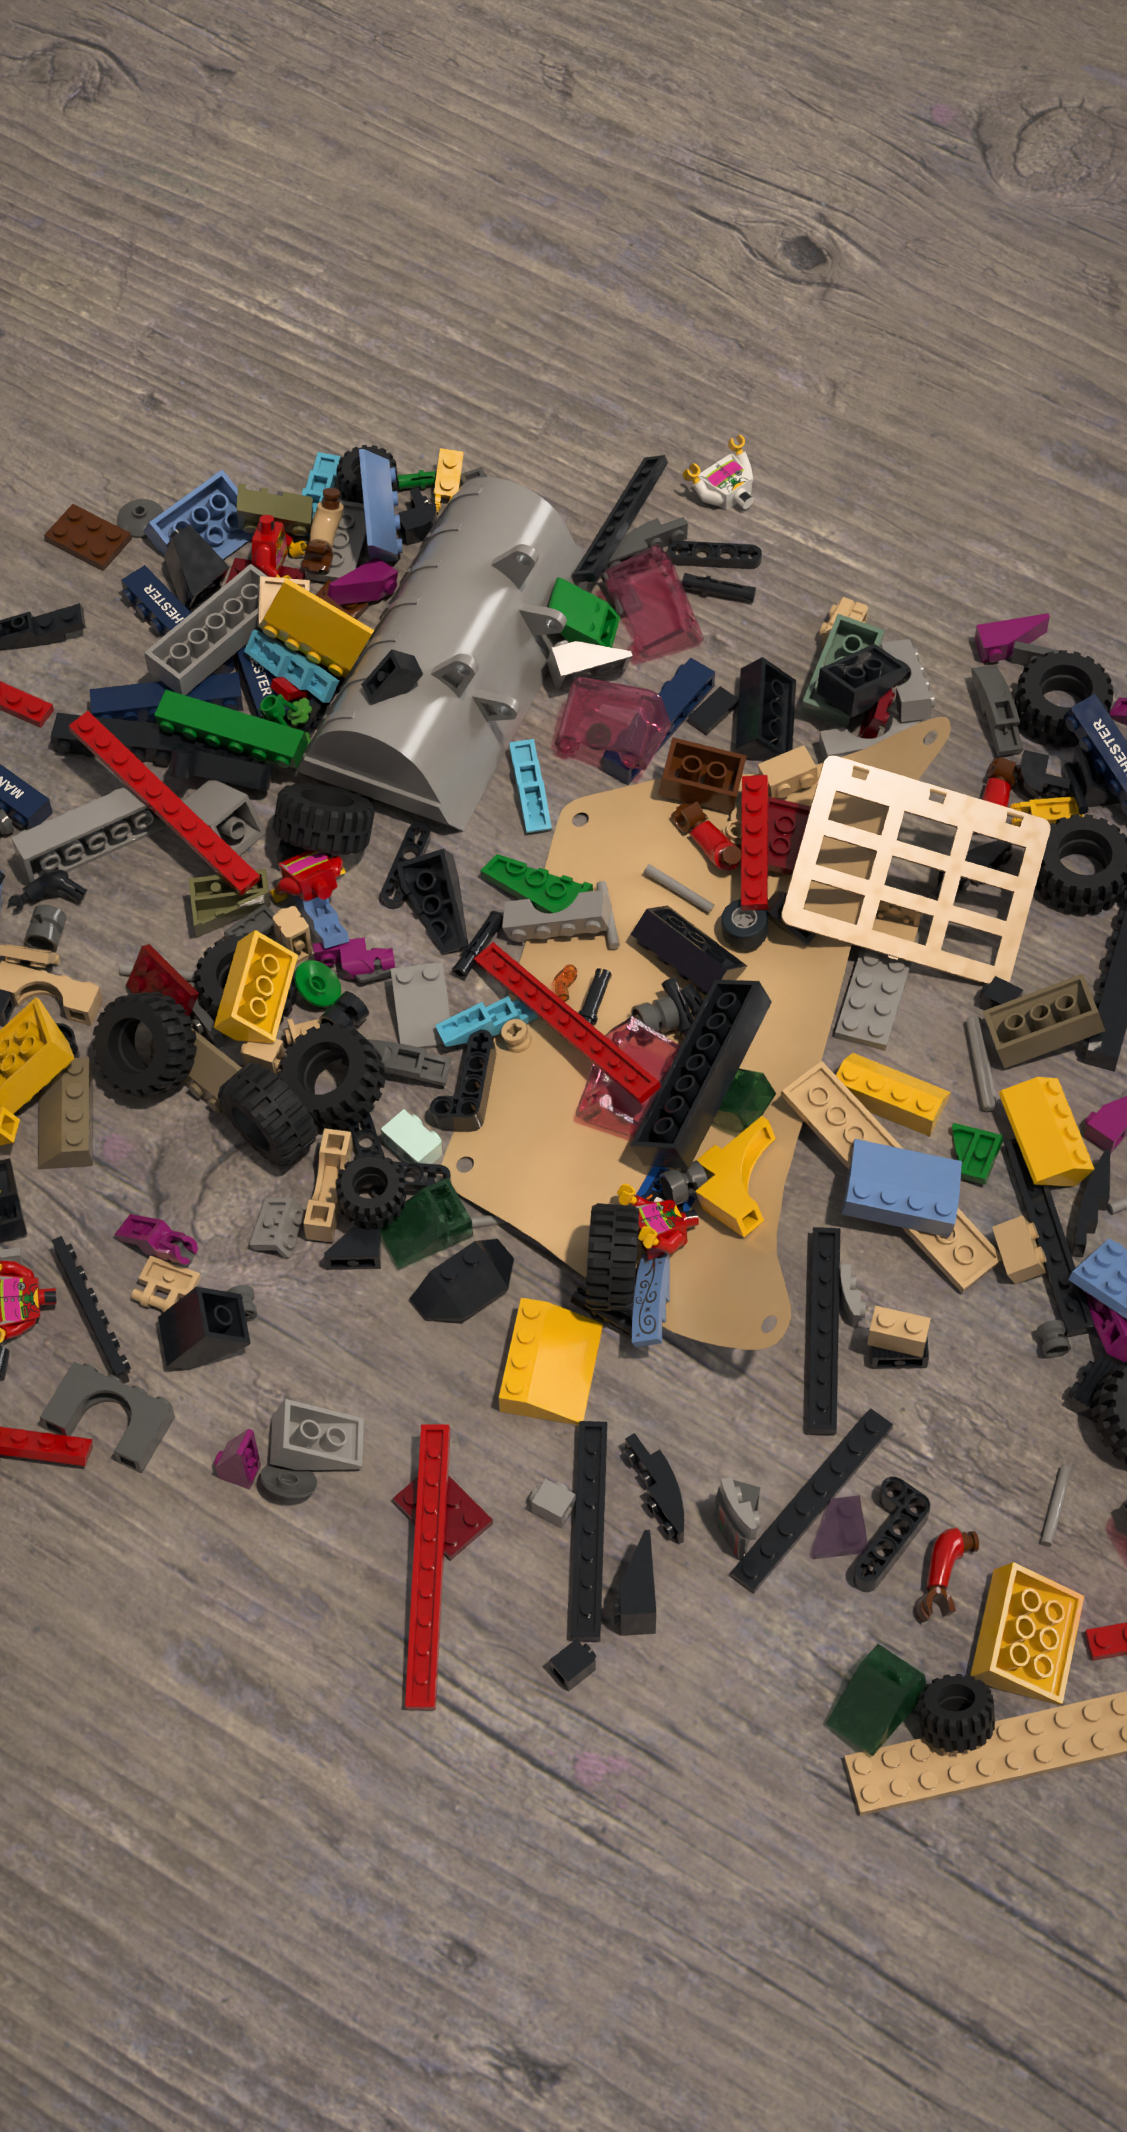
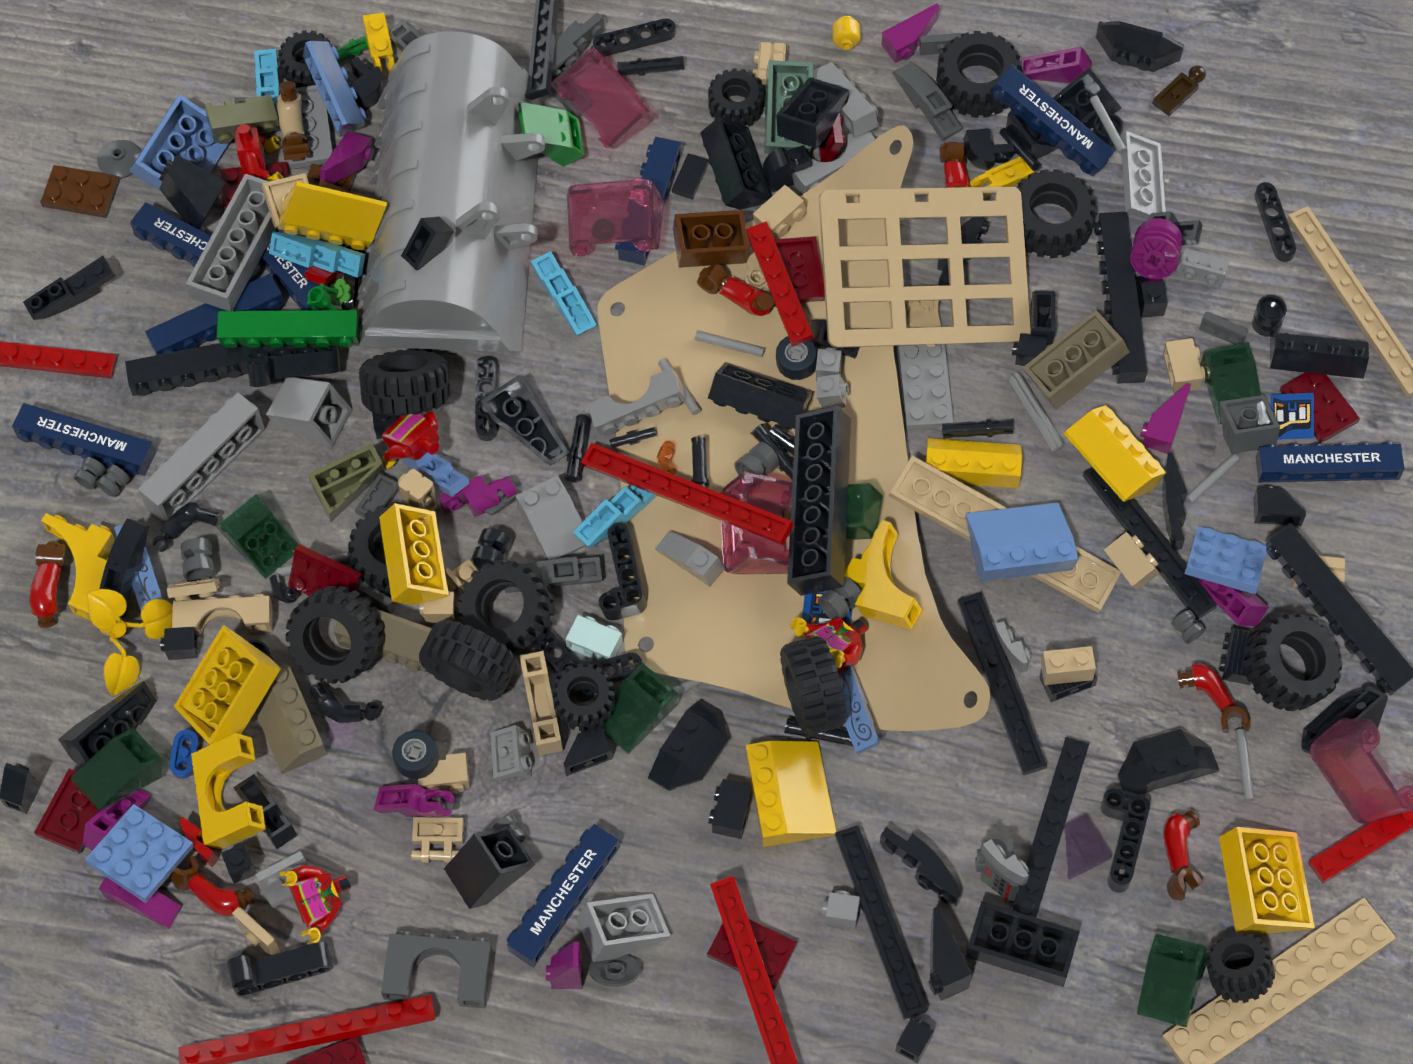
camera: 20 degrees left, 5 degrees up
black plate [52,1236,131,1384] -> none
red plate [69,711,260,896] -> none
green dish [295,960,341,1007] -> none
green wing [480,854,593,914] -> none
tan wheel [501,1019,532,1052] -> none
slope [547,641,632,690] -> none
green wing [952,1123,1003,1185] -> none
none -> clear green slope [216,494,298,579]
none -> black arm [269,575,298,604]
none -> black arm [310,682,379,723]
none -> black wheel [392,730,439,779]
none -> tan brick [418,753,470,793]
none -> dark blue brick [507,824,620,968]
none -> black bar [609,427,657,448]
none -> light grey slope [655,531,725,587]
none -> black tyre [708,68,764,127]
none -> black brick [708,779,752,839]
none -> black brick [763,145,812,192]
none -> light grey brick [816,348,841,382]
none -> light grey brick [817,374,849,409]
none -> yellow head [832,16,861,50]
none -> black pin [942,419,1013,439]
none -> black brick [965,901,1080,987]
none -> black brick [1030,290,1055,345]
none -> black wedge [1117,729,1219,794]
none -> piece [1177,664,1251,733]

